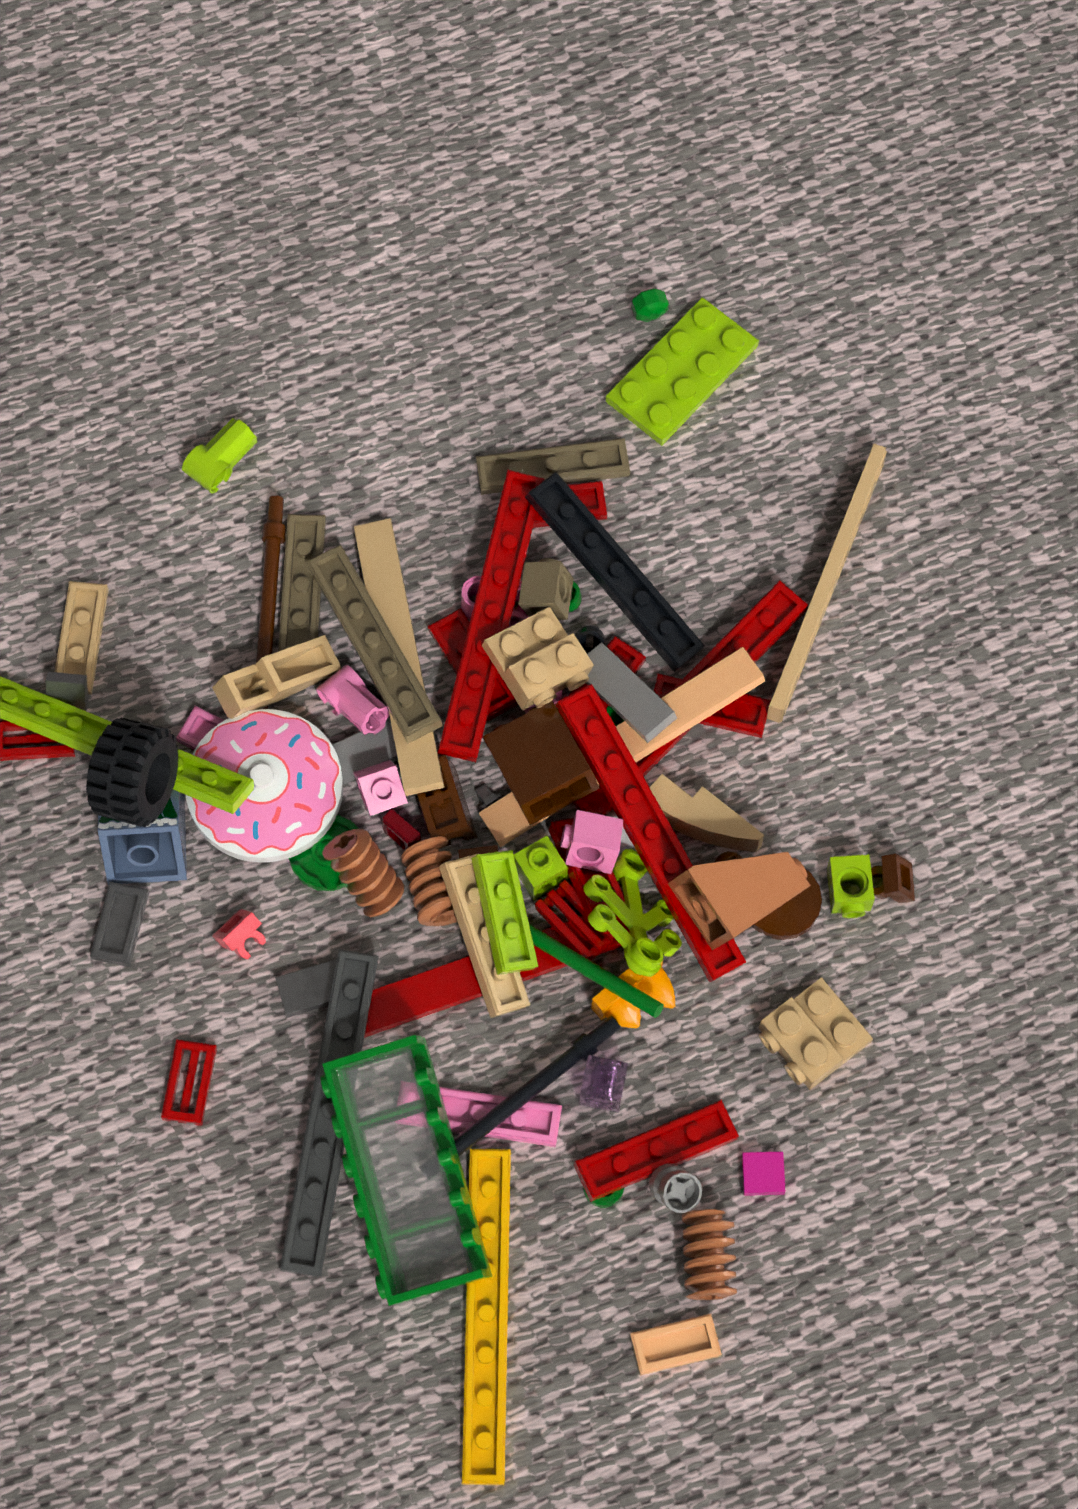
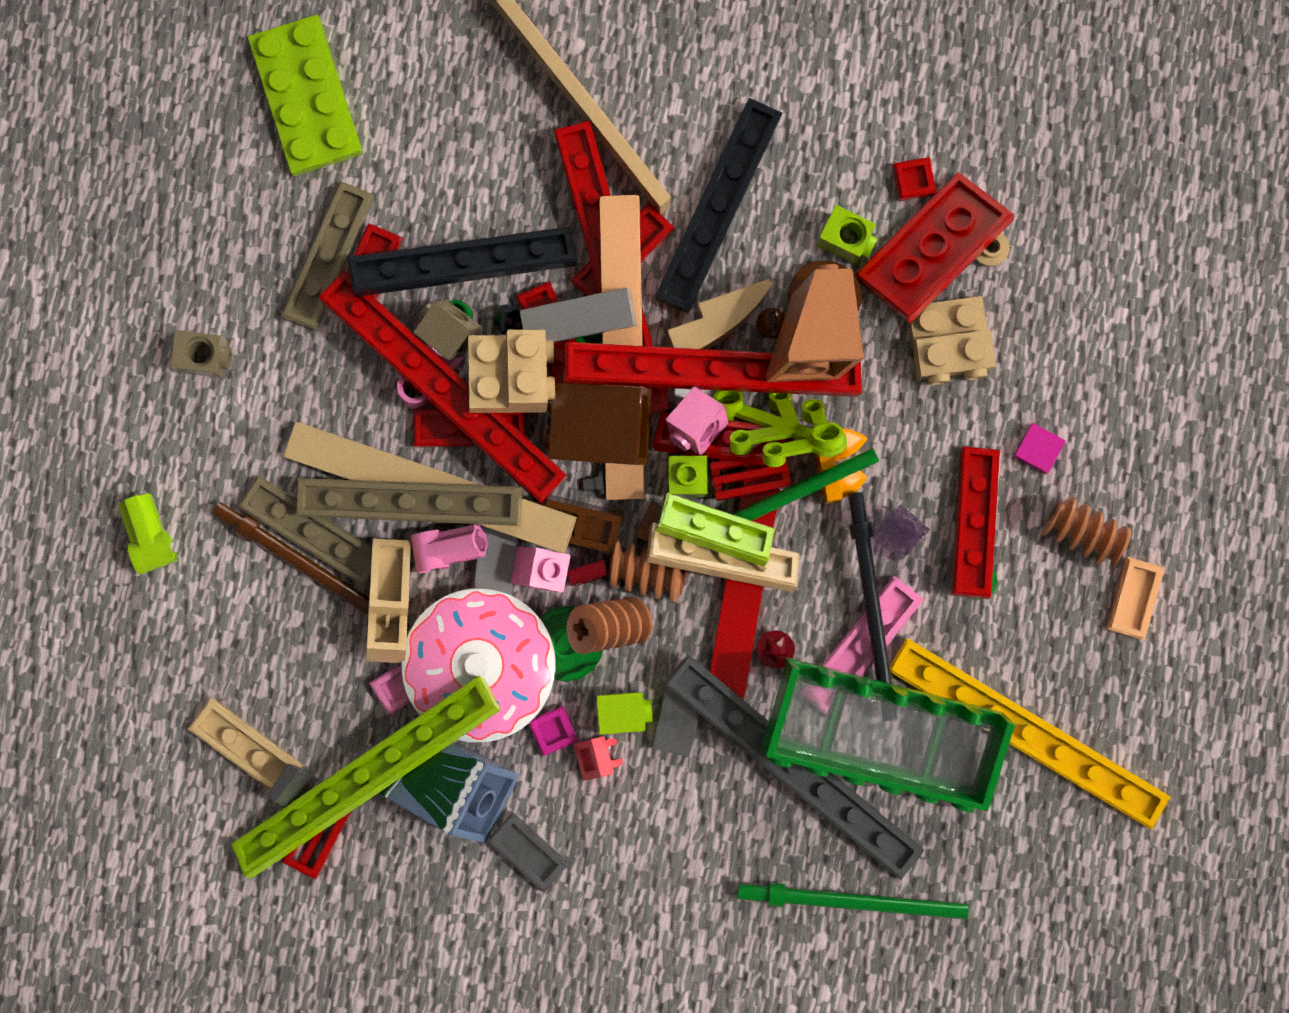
camera: 60 degrees left, 15 degrees up
black tyre [86,717,178,827] -> none
red tile [161,1039,217,1126] -> none
green tile [631,288,669,322] -> none
light grey wheel [649,1164,702,1213] -> none
reddish brown tile [871,853,915,903] -> none
none -> dark tan brick [170,330,233,378]
none -> dark pink tile [529,706,578,756]
none -> lime brick [597,692,653,735]
none -> black plate [655,98,783,315]
none -> green bar [737,882,968,920]
none -> dark red tile [756,630,795,668]
none -> red tile [855,172,1014,324]
none -> red tile [892,157,937,202]
none -> tan plate [975,233,1010,267]

